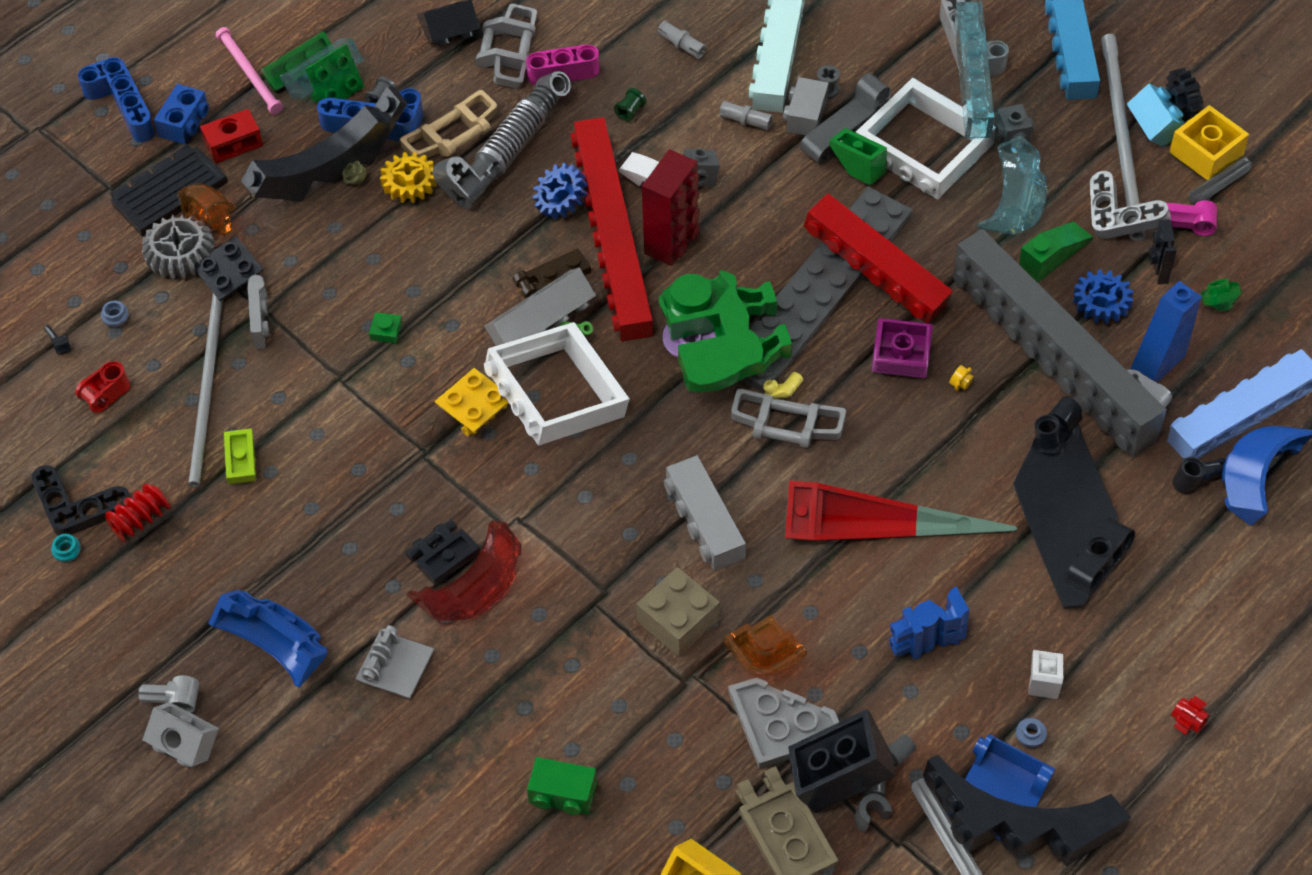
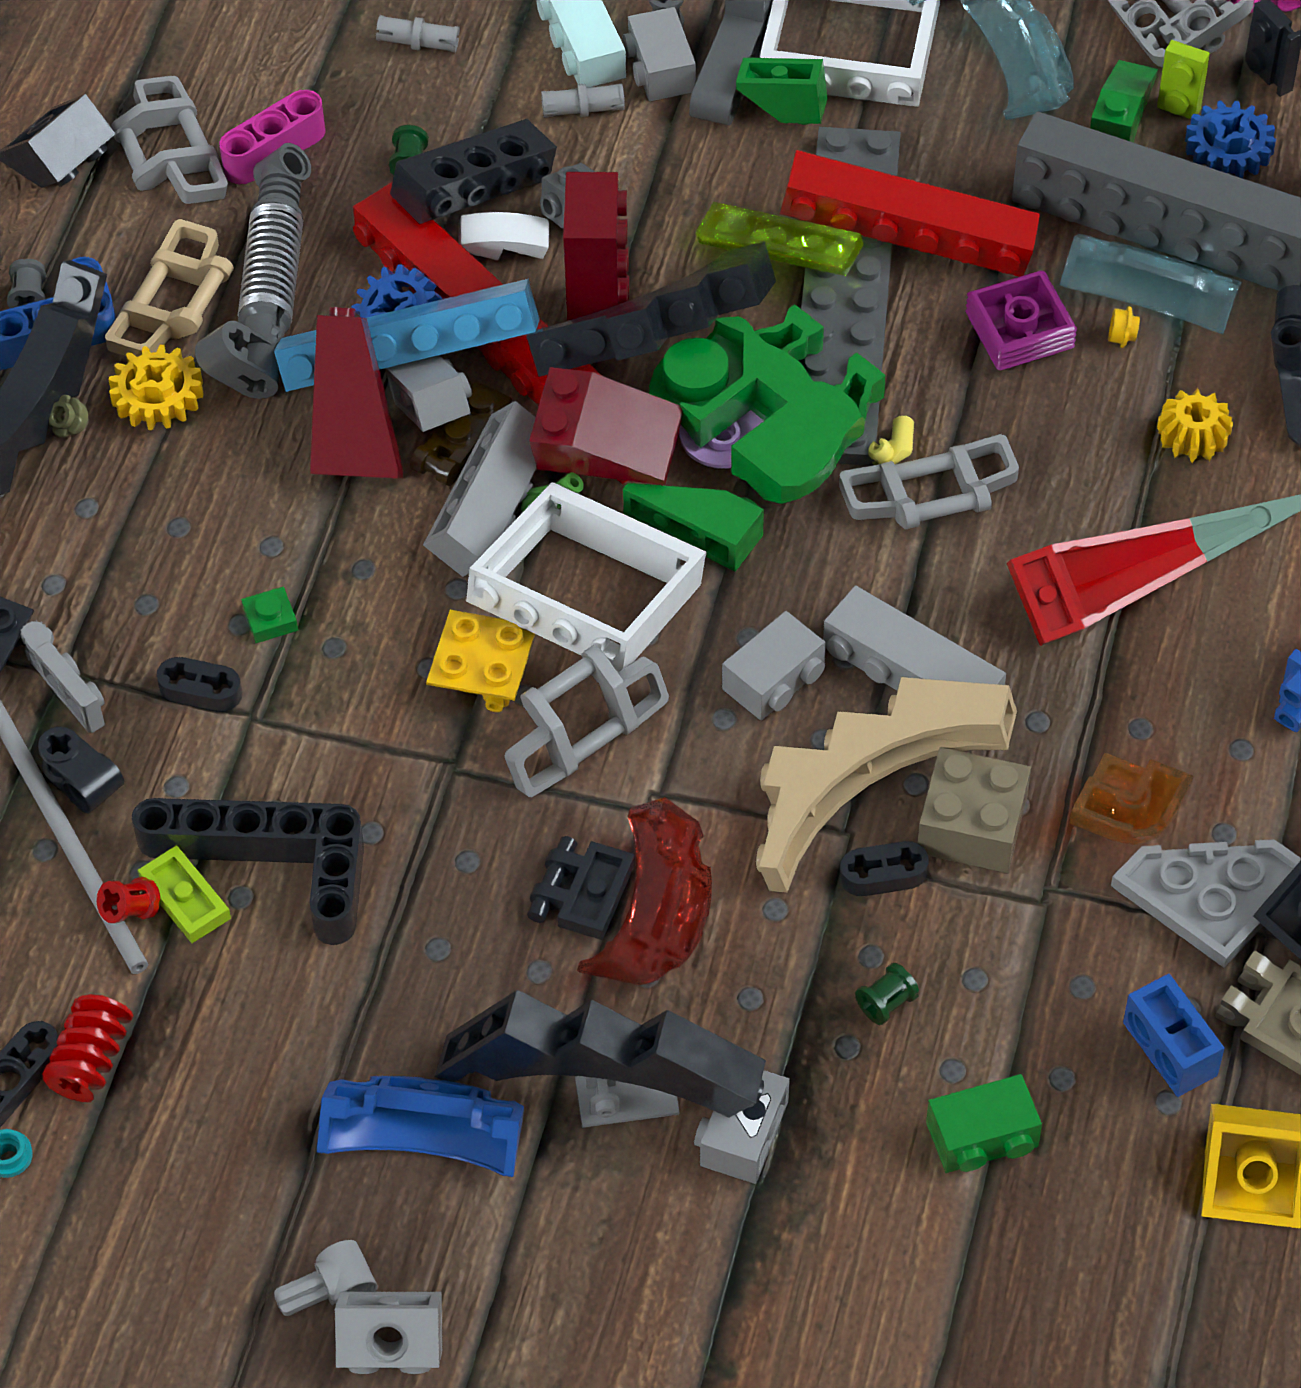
camera: 30 degrees left, 0 degrees up
none -> black piece [38,727,125,814]
none -> red bush [97,877,160,923]
none -> black beam [132,798,364,945]
none -> black beam [156,657,243,712]
none -> dark azure brick [274,279,540,392]
none -> dark red slope [310,307,403,478]
none -> light grey brick [385,355,472,432]
none -> black brick [390,119,557,224]
none -> black arch [434,990,766,1118]
none -> light grey bar [505,645,669,797]
none -> black arch [526,241,776,377]
none -> slope [529,367,683,485]
none -> green slope [623,483,764,572]
none -> light grey brick [694,1071,789,1184]
none -> clear neon green plate [695,202,864,276]
none -> light grey brick [722,611,825,721]
none -> tan arch [756,677,1017,893]
none -> black beam [840,841,929,896]
none -> dark green bush [855,962,919,1025]
none -> clear light blue windscreen [1060,234,1242,334]
none -> blue brick [1123,974,1225,1097]
none -> lime plate [1157,39,1210,119]
none -> yellow gear [1157,388,1233,463]

